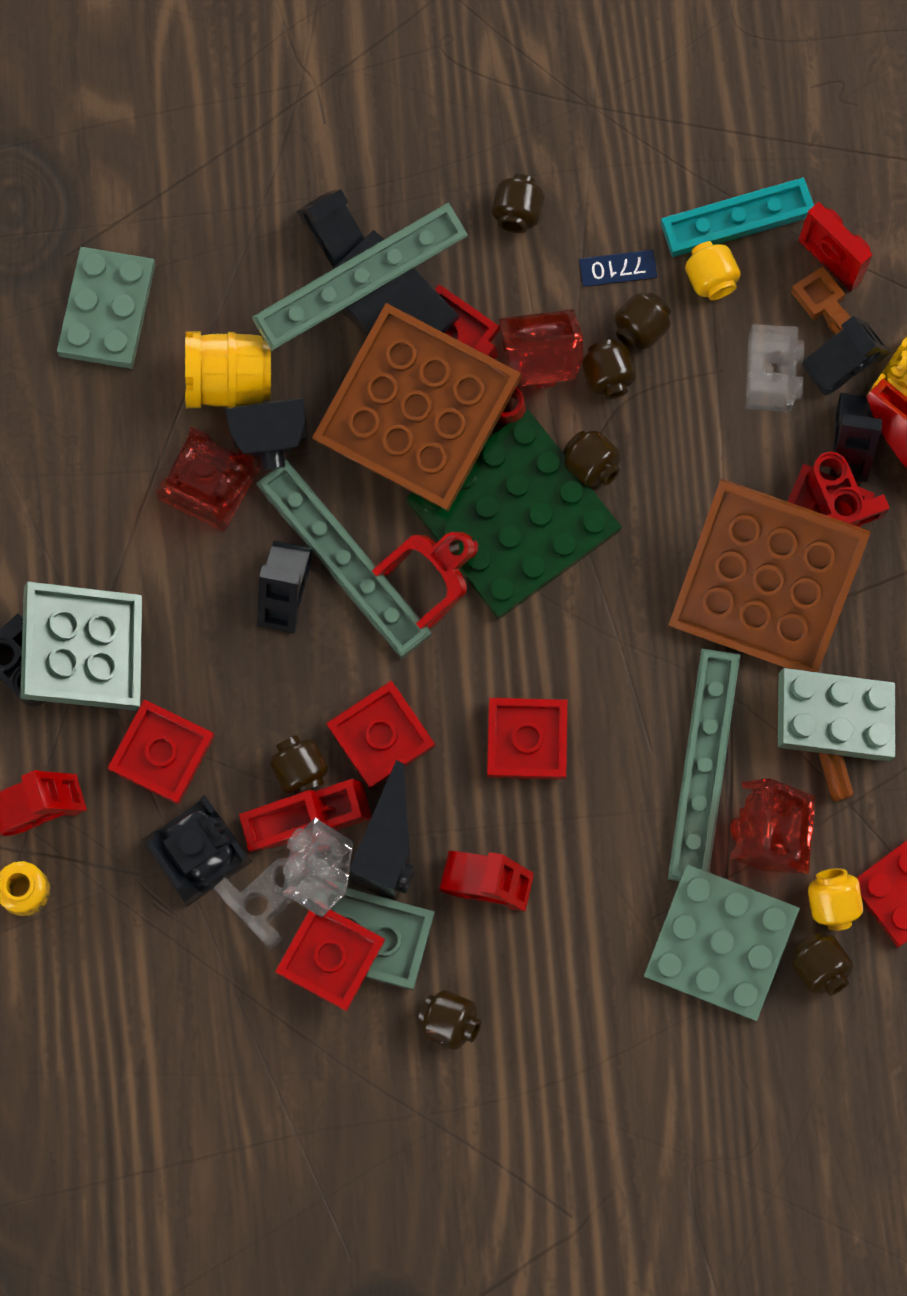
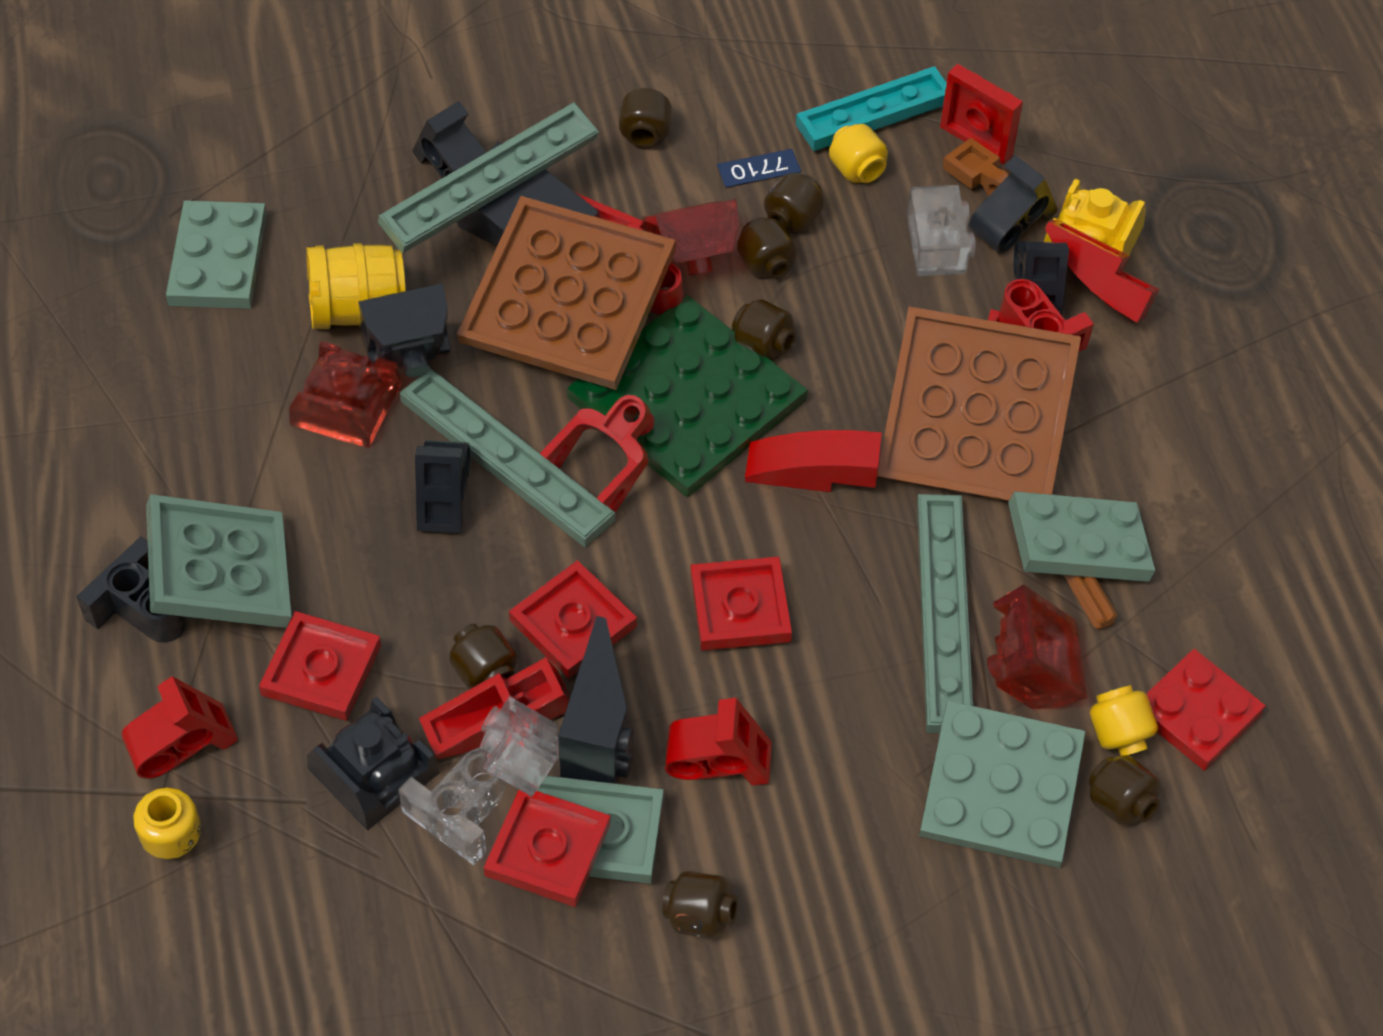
camera: 10 degrees left, 20 degrees down
none -> red slope [745,430,882,492]

